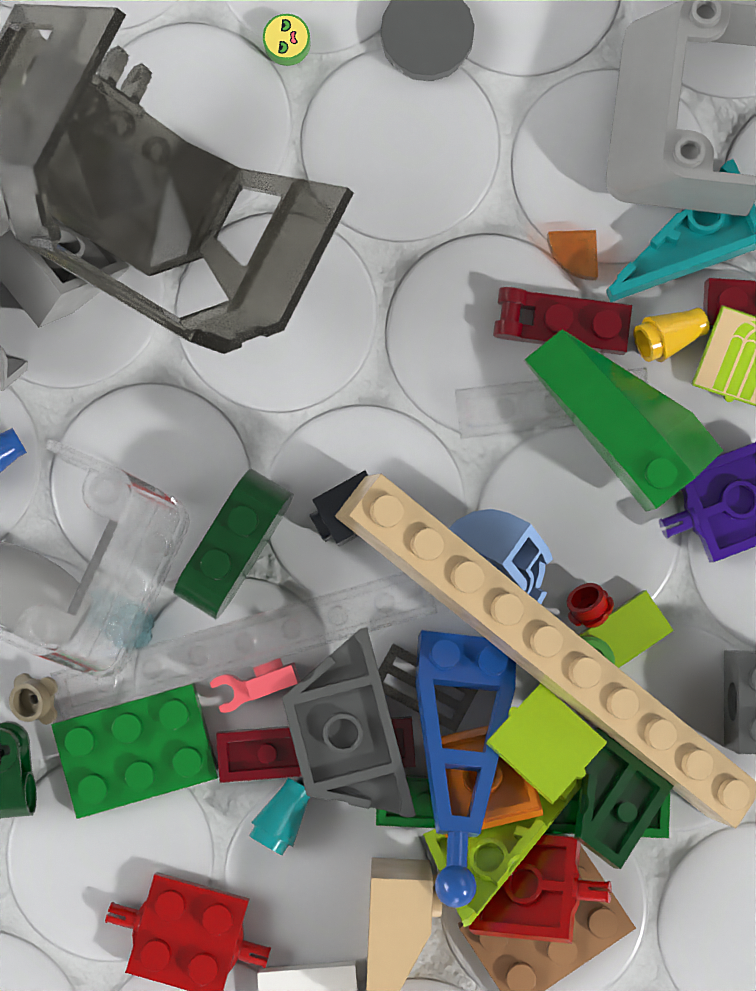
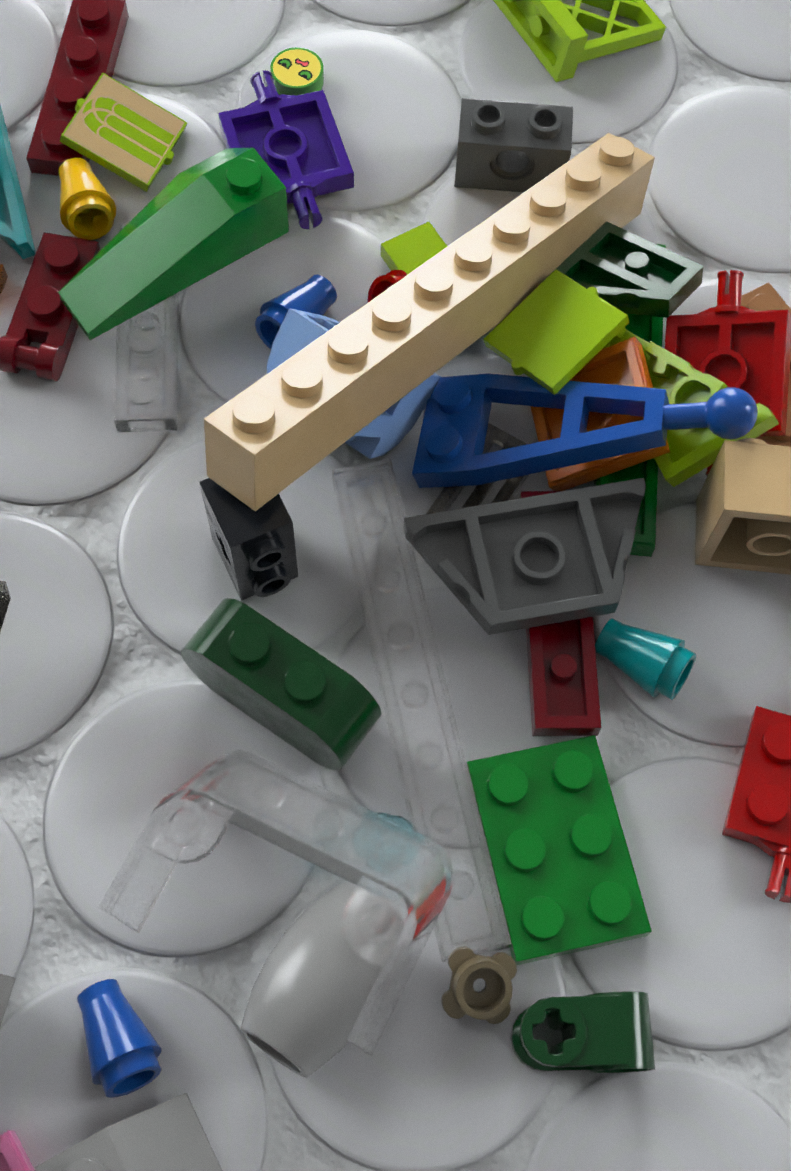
camera: 90 degrees left, 20 degrees down
coral plate [210,658,301,713] -> none
none -> blue cone [255,275,337,349]

